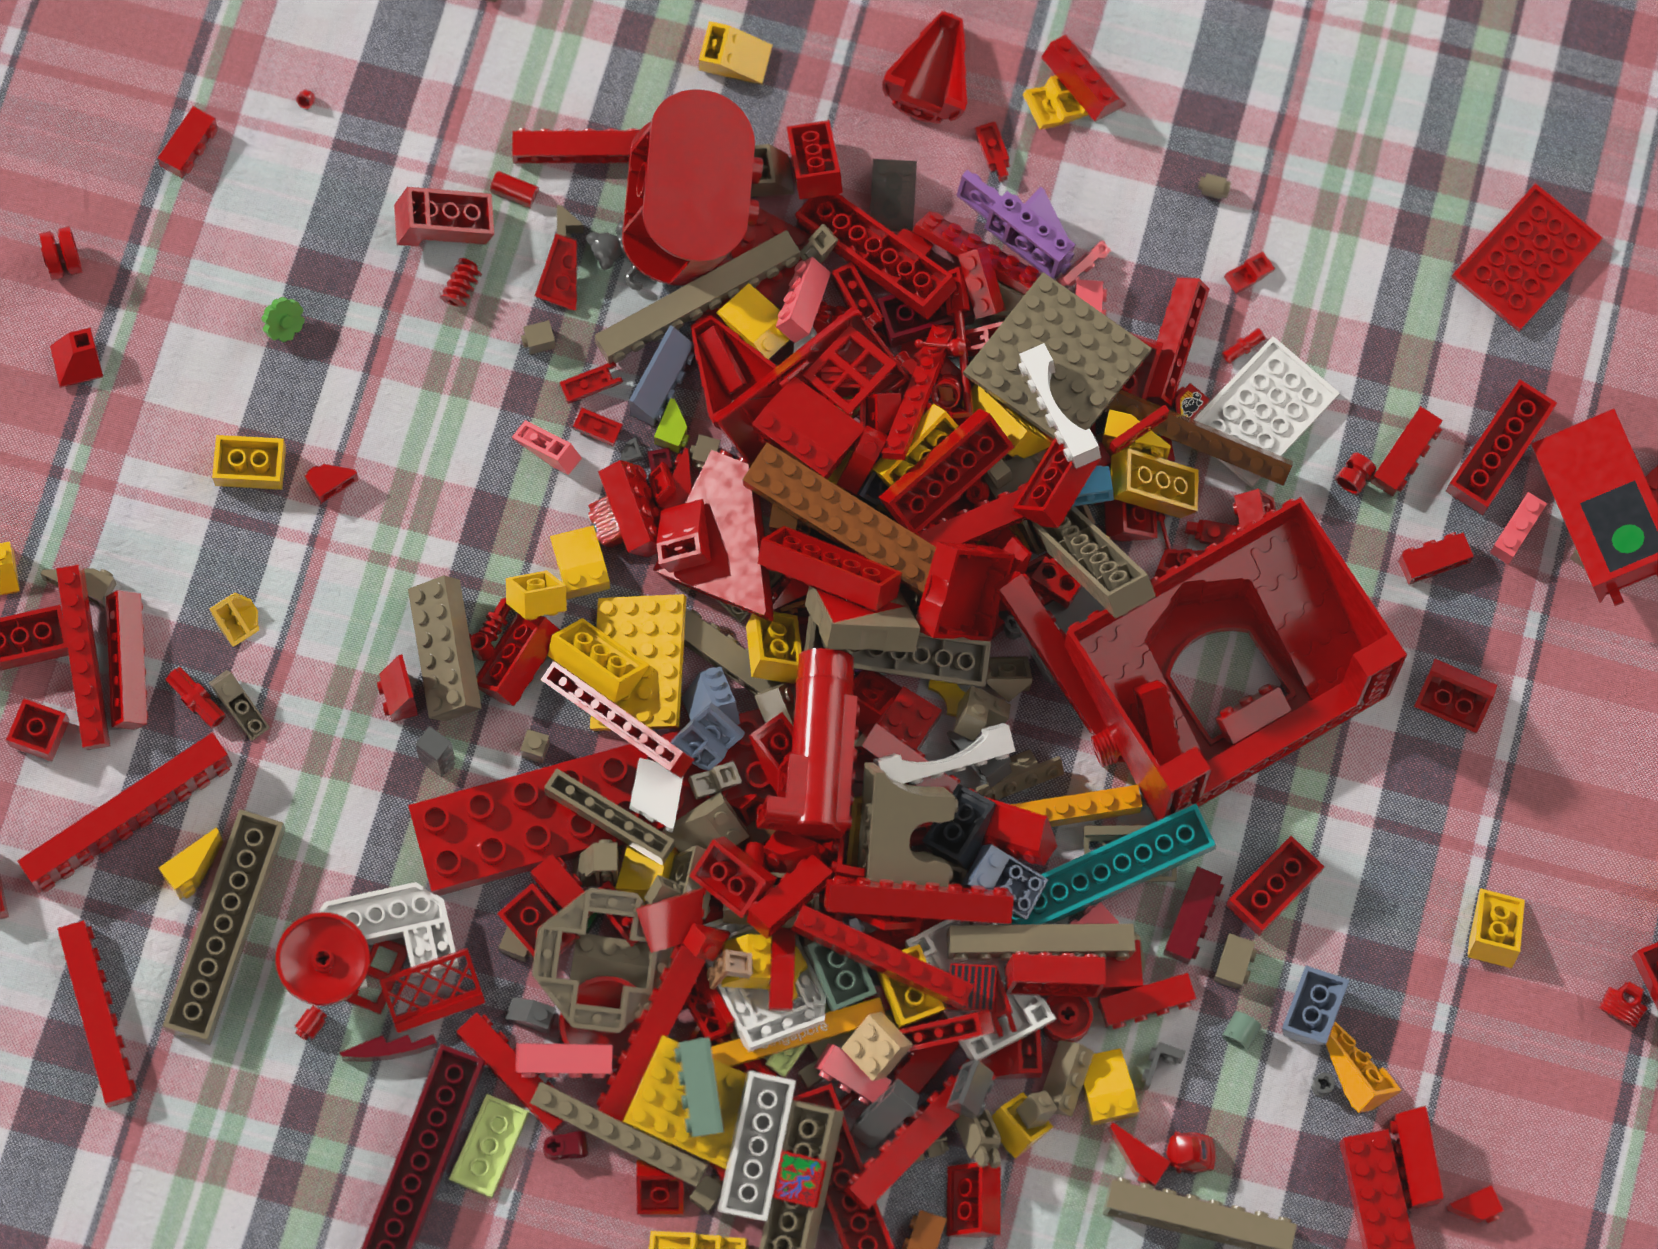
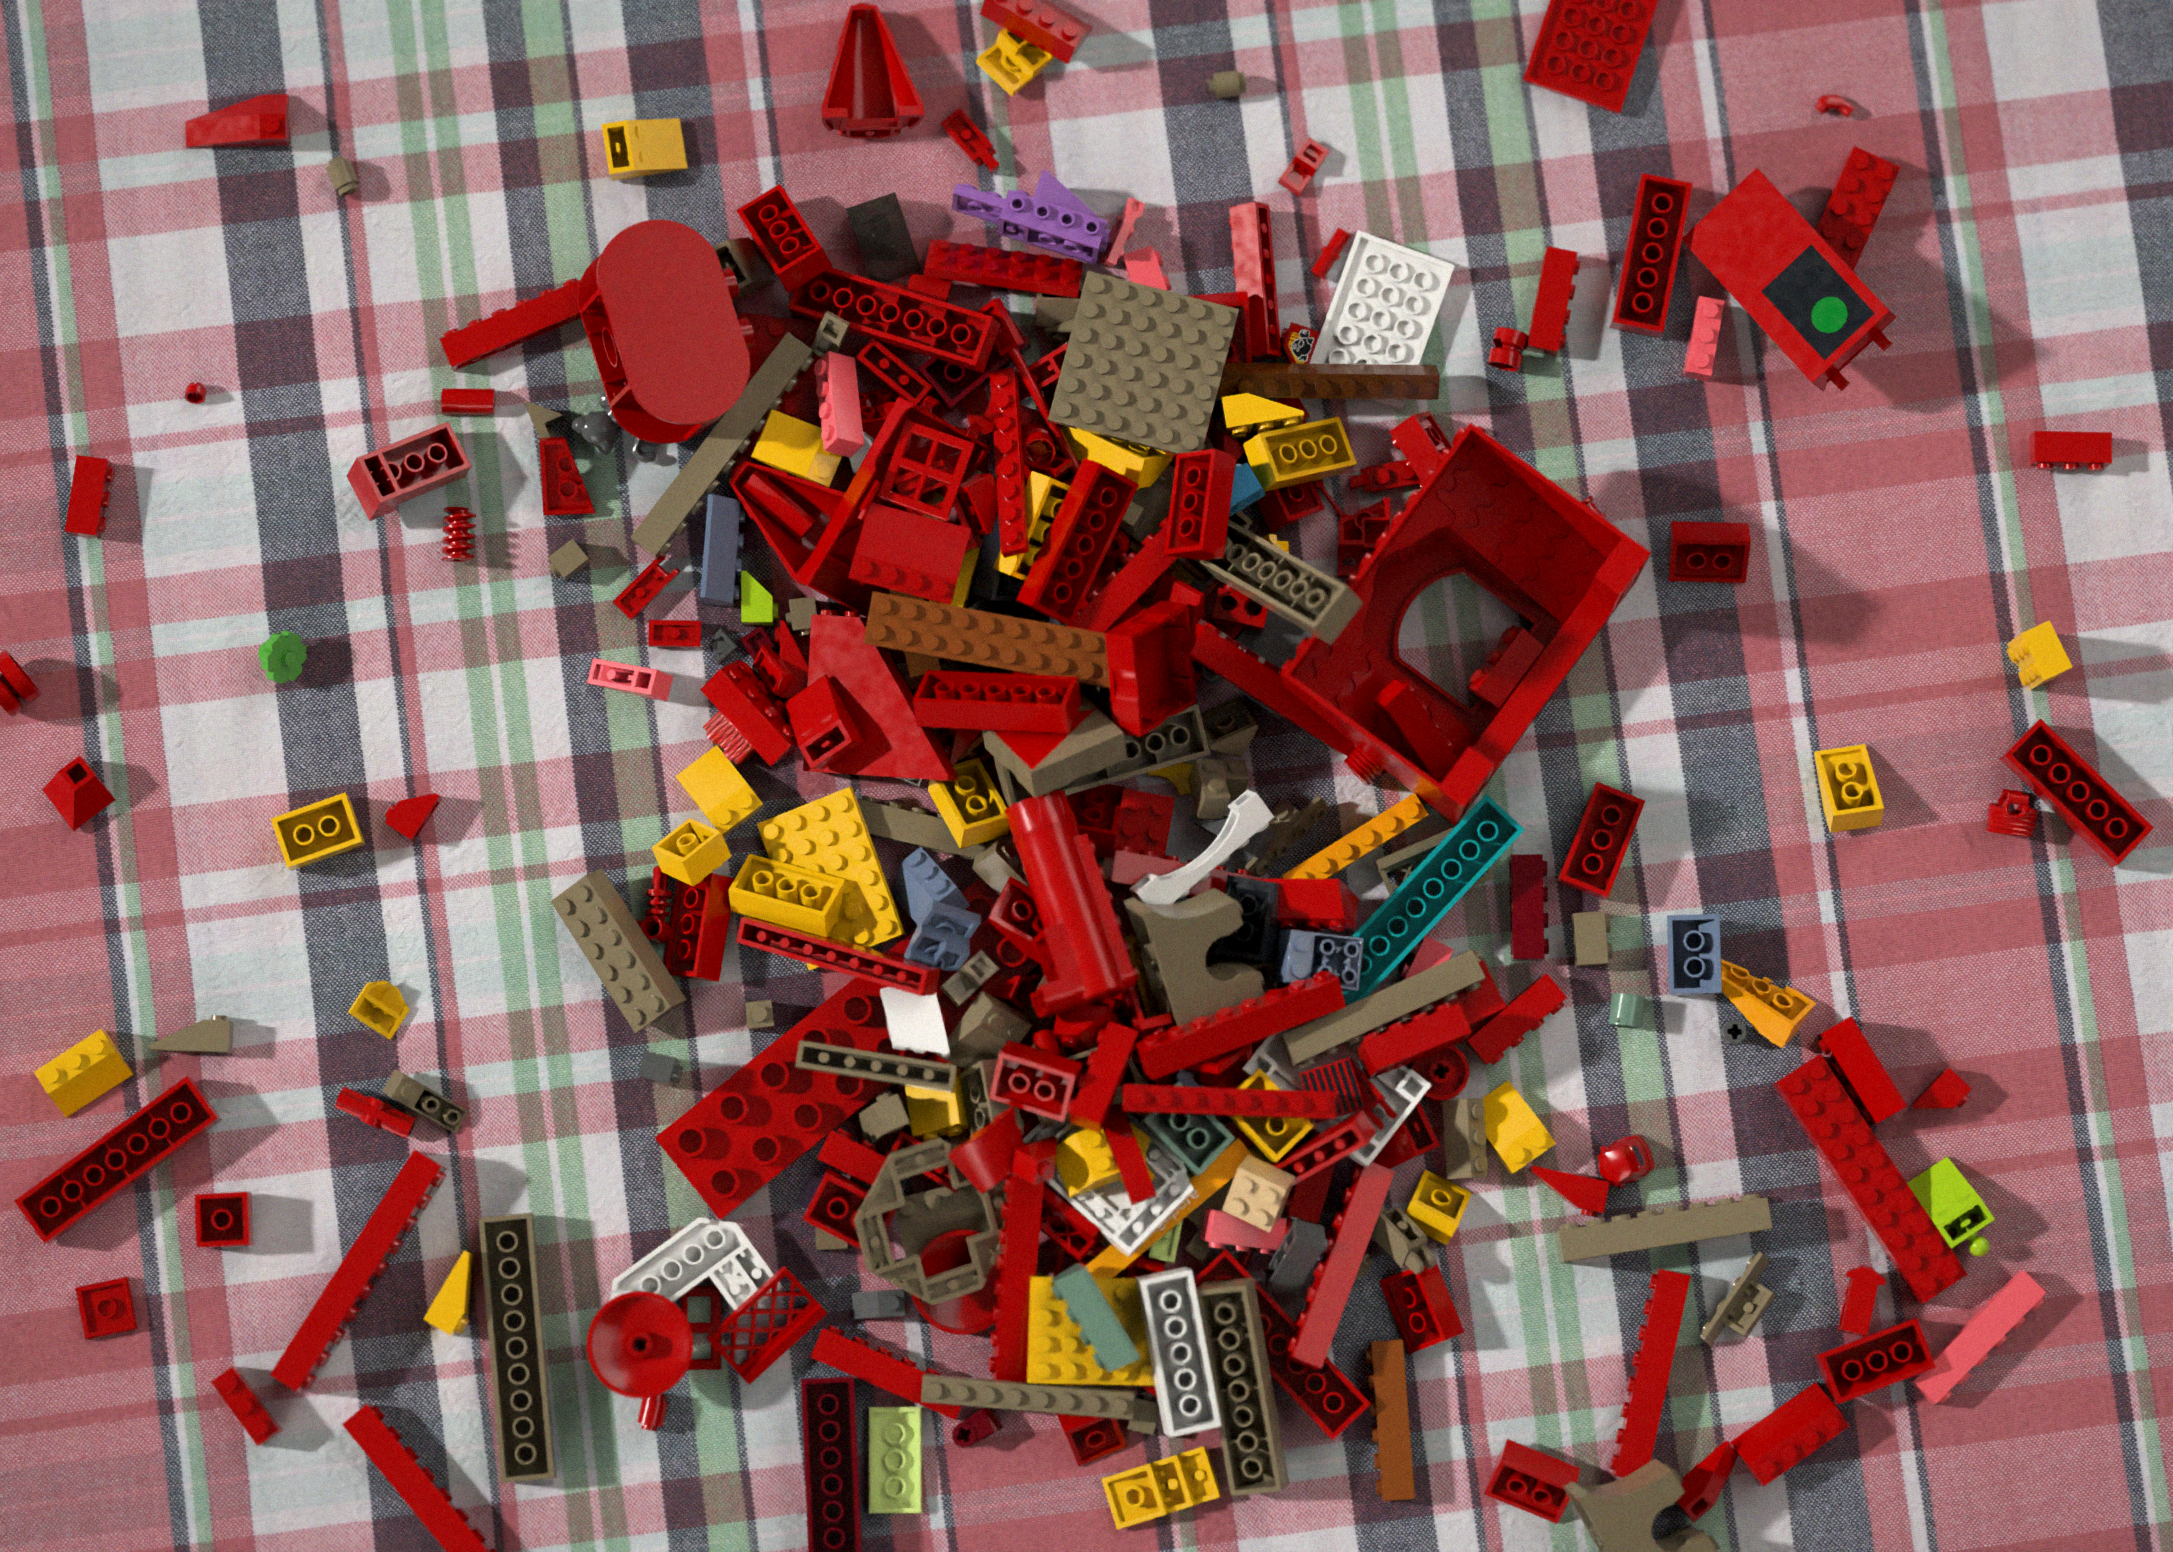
camera: 25 degrees left, 10 degrees up
red brick [56,565,111,750] -> none
brick [106,590,148,730] -> none
dark red slope [339,1034,438,1062] -> none
red slope [377,654,418,722] -> none
coral brick [516,1043,612,1078] -> none
dark tan brick [644,875,682,905] -> none
medium nougat bracket [707,950,752,989] -> none
tile [772,1150,828,1208] -> none
red slope [837,425,887,494] -> none
red hinge [915,338,966,357] -> none
dark grey slope [946,1059,994,1119] -> none
red brick [958,246,1006,319] -> none
dark tan brick [1016,1091,1058,1129] -> none
white arch [1018,343,1101,469] -> none
red tile [1109,405,1170,455] -> none
dark grey bracket [1141,1042,1186,1091] -> none
red brick [1398,532,1474,585] -> none

